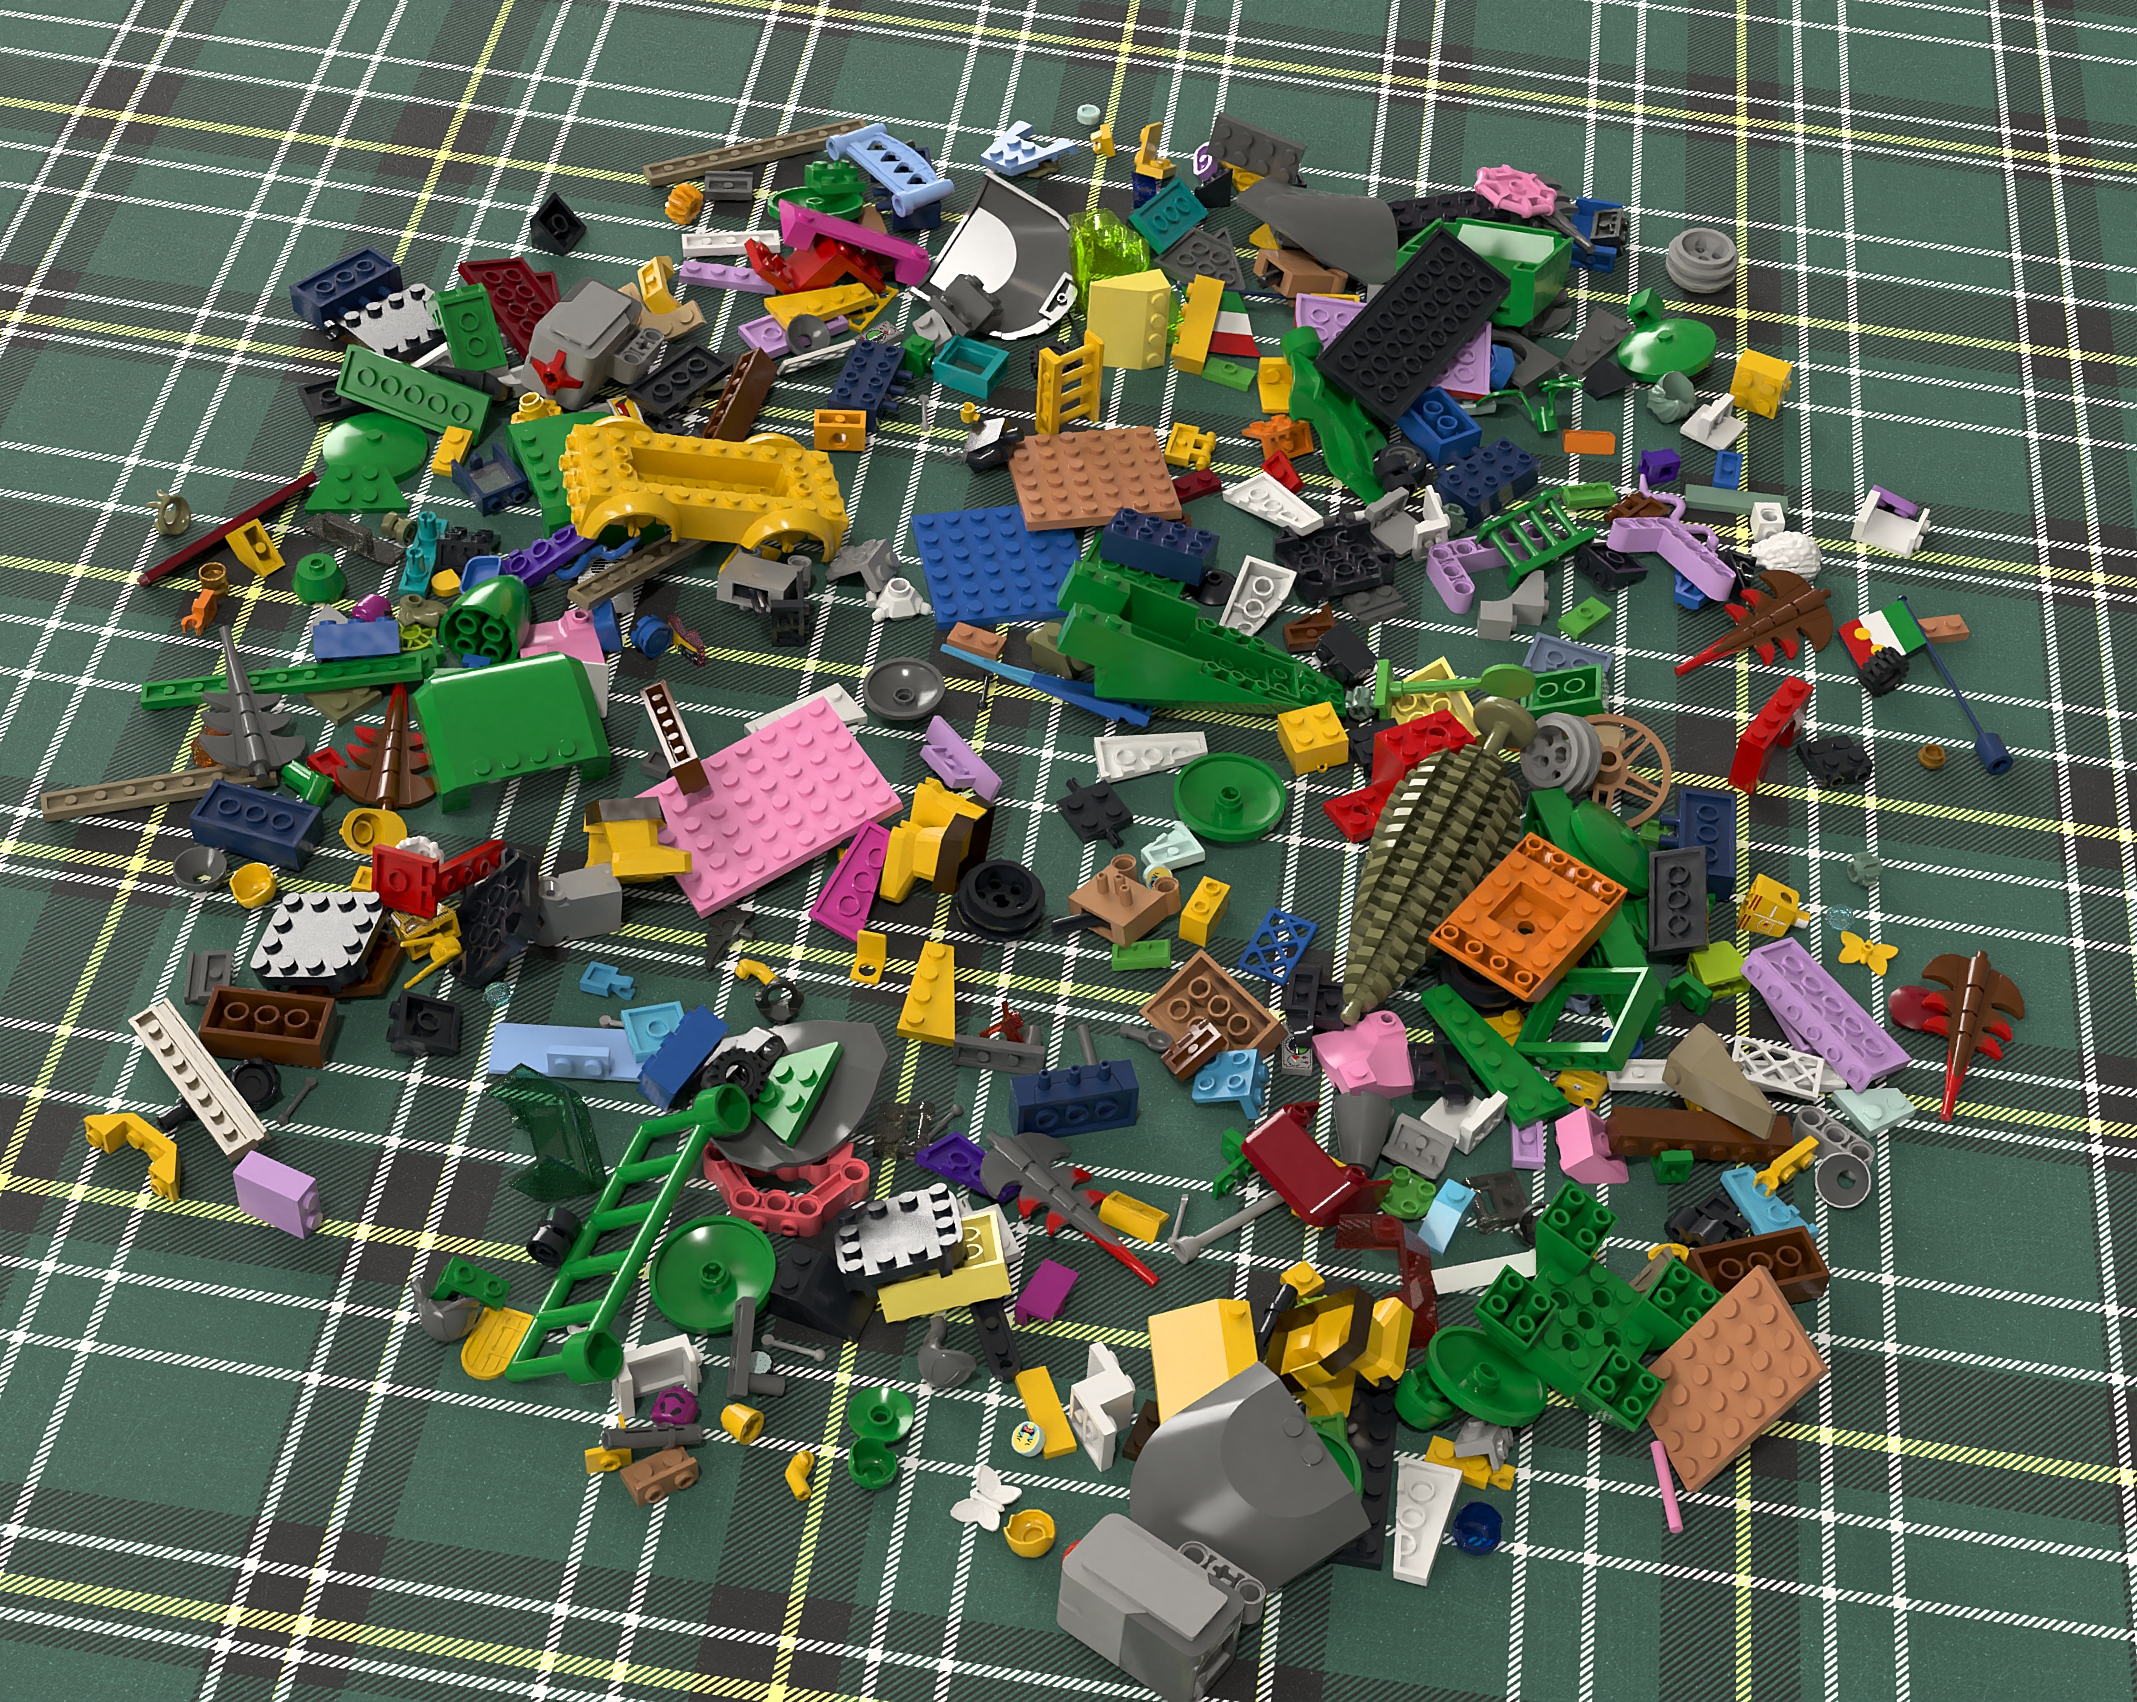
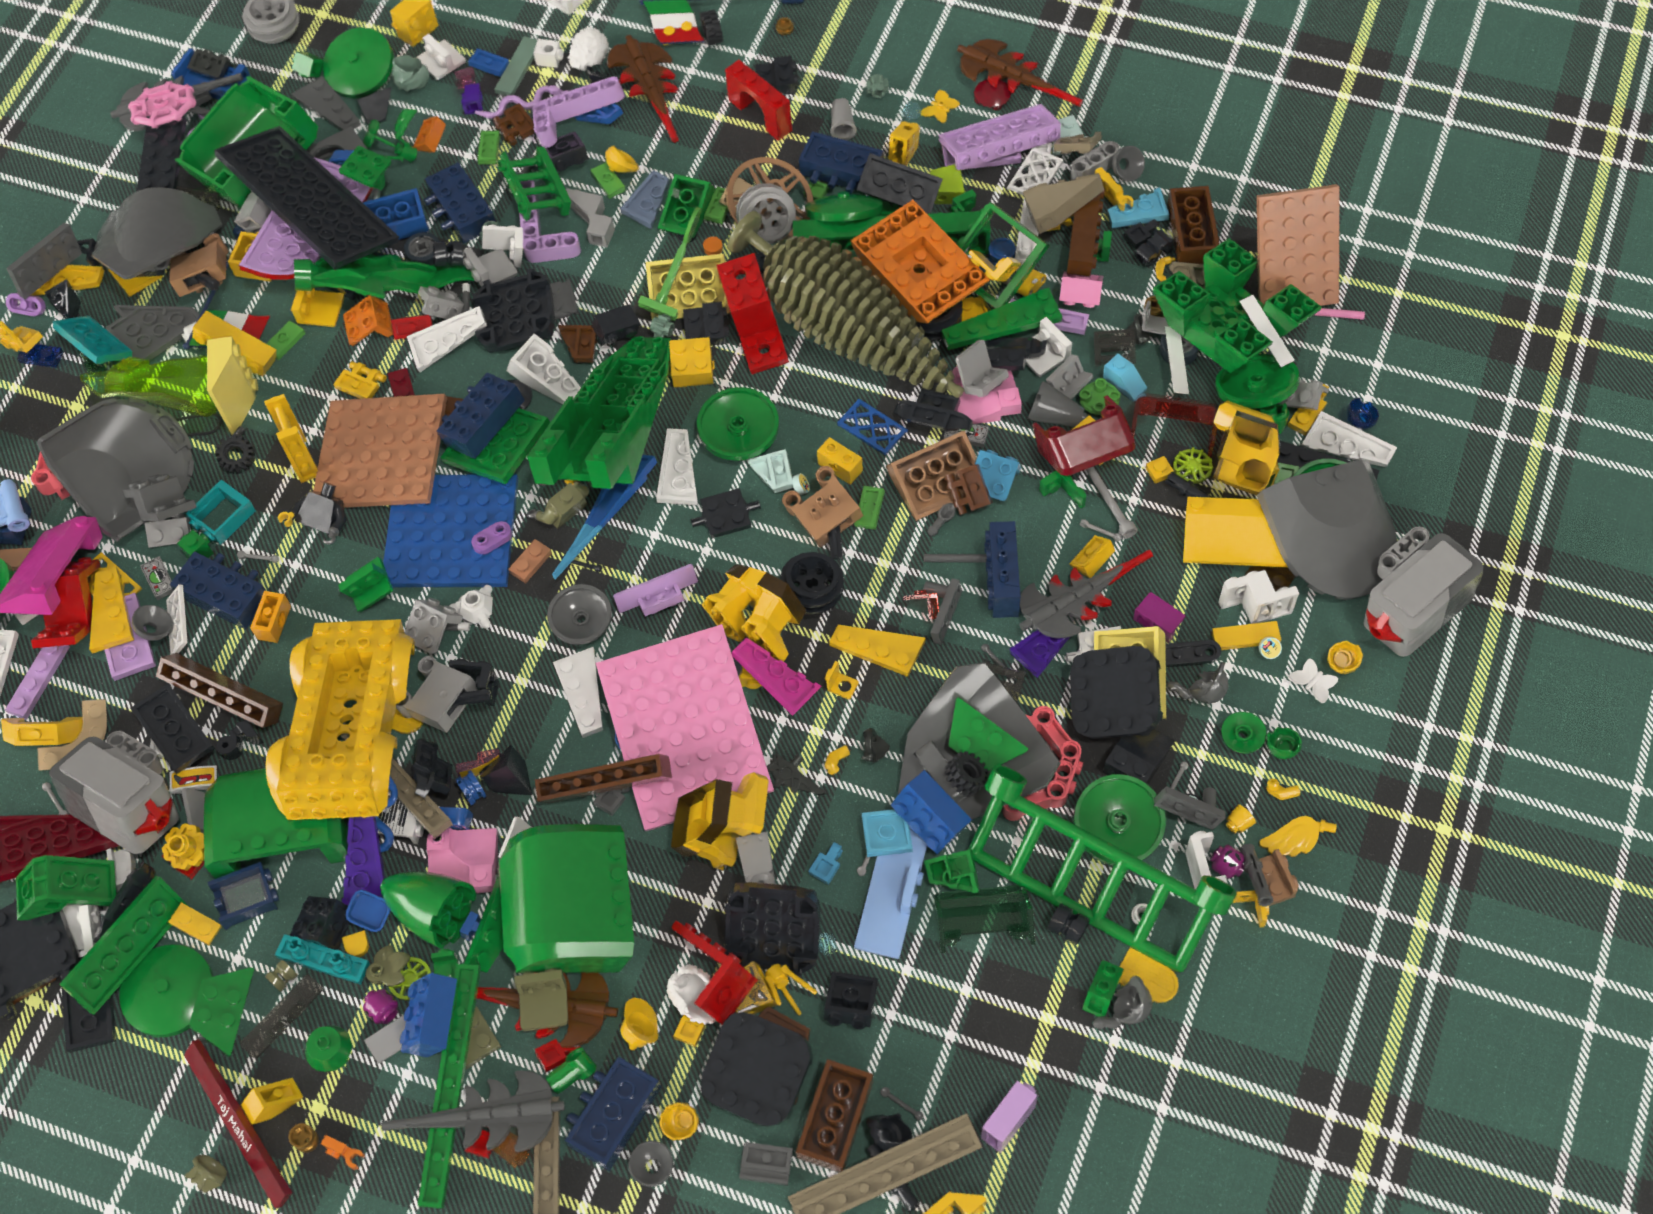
camera: 70 degrees left, 15 degrees up
none -> green bracket [338,557,393,612]
none -> green bracket [339,146,391,191]
none -> black plate [411,738,453,798]
none -> light grey bracket [418,286,464,319]
none -> clear pink plate [454,67,476,90]
none -> medium lavender plate [472,521,512,554]
none -> black slope [480,745,533,796]
none -> olive bracket [514,969,568,1031]
none -> yellow hat [605,145,640,173]
none -> light grey plant [830,98,857,140]
none -> green slope [924,849,980,893]
none -> light grey bracket [956,340,1009,397]
none -> yellow bracket [968,250,1021,282]
none -> dark tan wing [1053,132,1102,154]
none -> white sticker [1239,295,1295,367]
none -> yellow animal [1259,816,1337,857]

